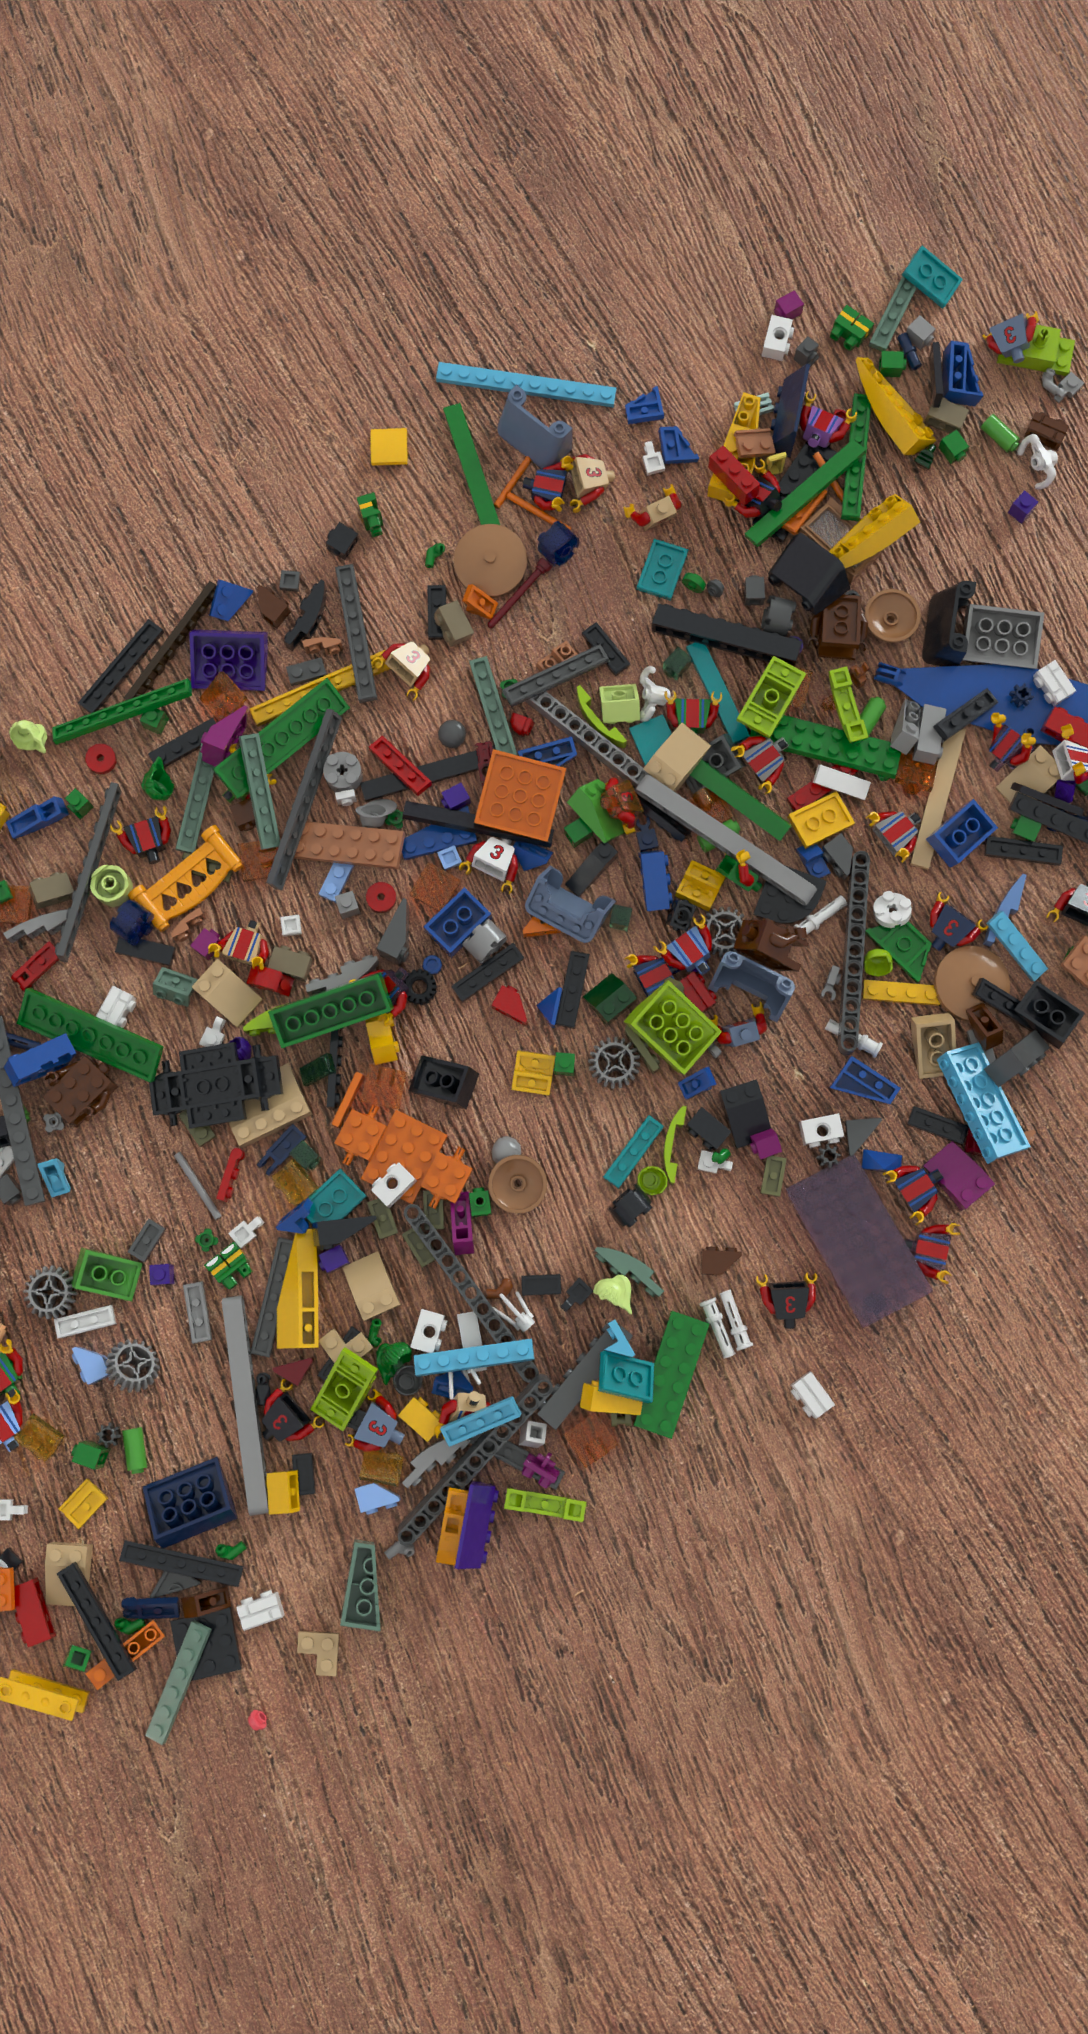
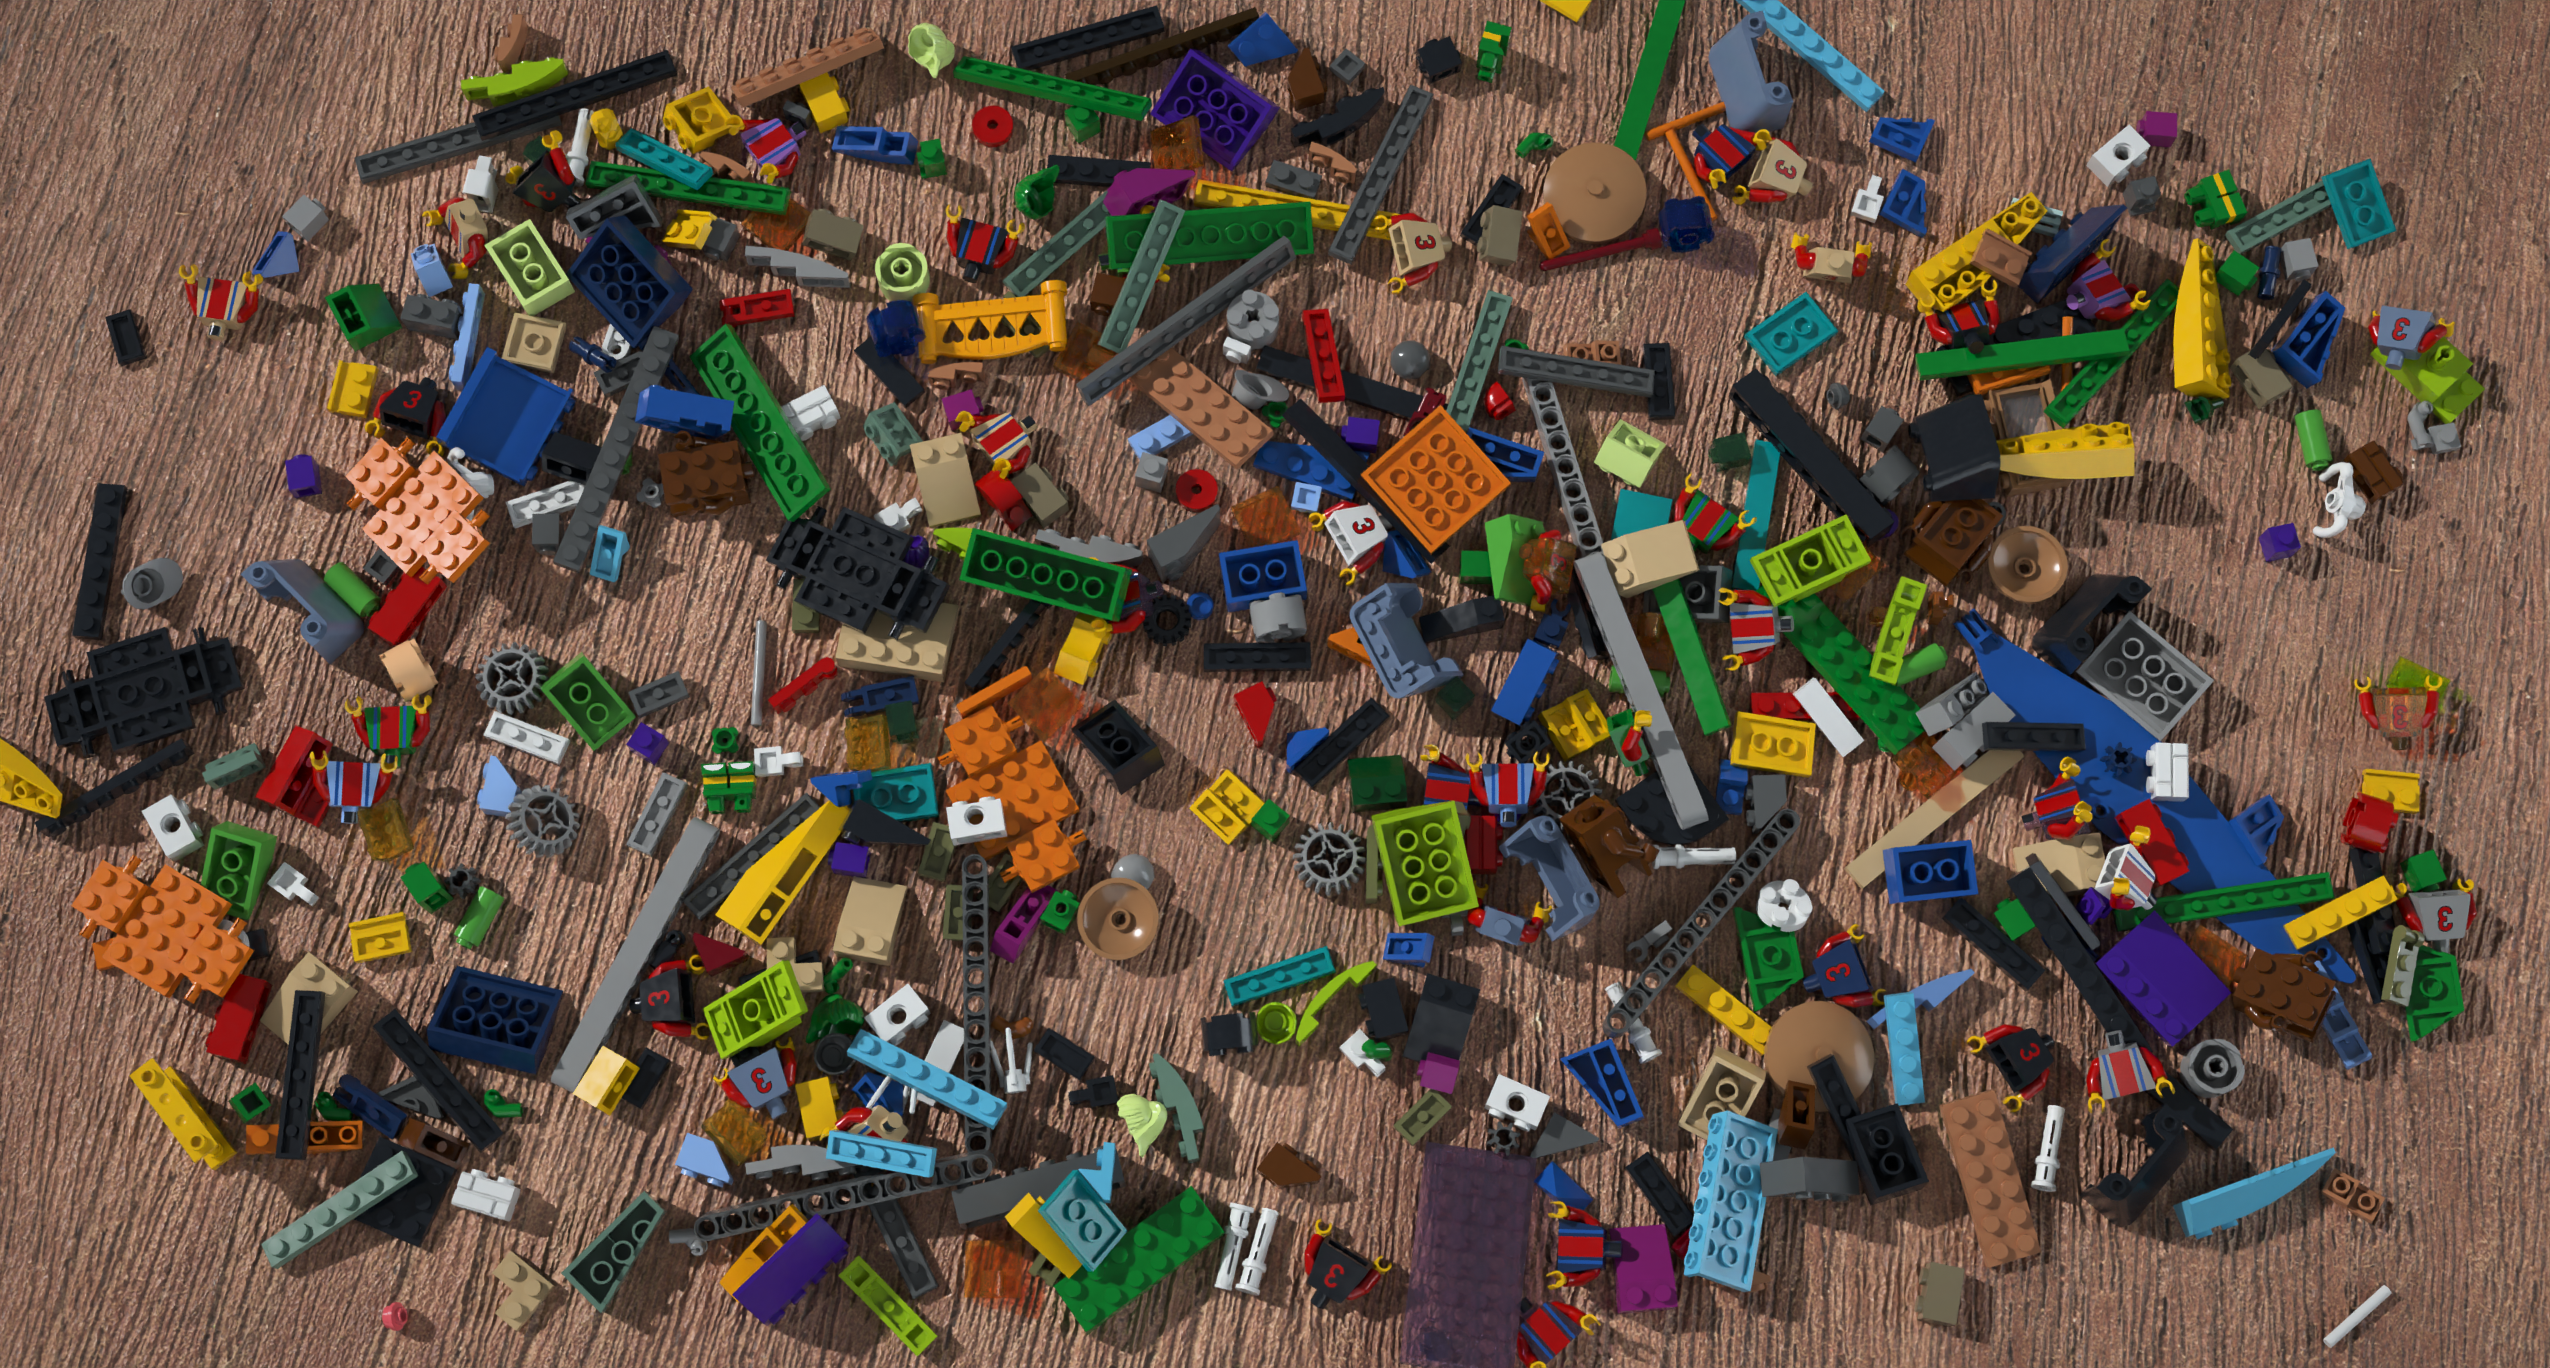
camera: 30 degrees right, 5 degrees down
dark grey plate [55,782,122,963] -> none
white tile [280,914,302,937] -> none
clear green tile [299,1053,335,1087] -> none
white brick [519,1421,547,1448] -> none
magenta hips [522,1452,560,1489] -> none
lime slope [577,685,627,749] -> none
white piece [640,666,671,722] -> none
green wheel [682,573,706,593] -> none
red brick [708,445,760,506] -> none
light yellow slope [761,452,787,475] -> none
lime hair [863,948,893,977] -> none
torso [865,811,921,863] -> none
green brick [938,430,969,464] -> none

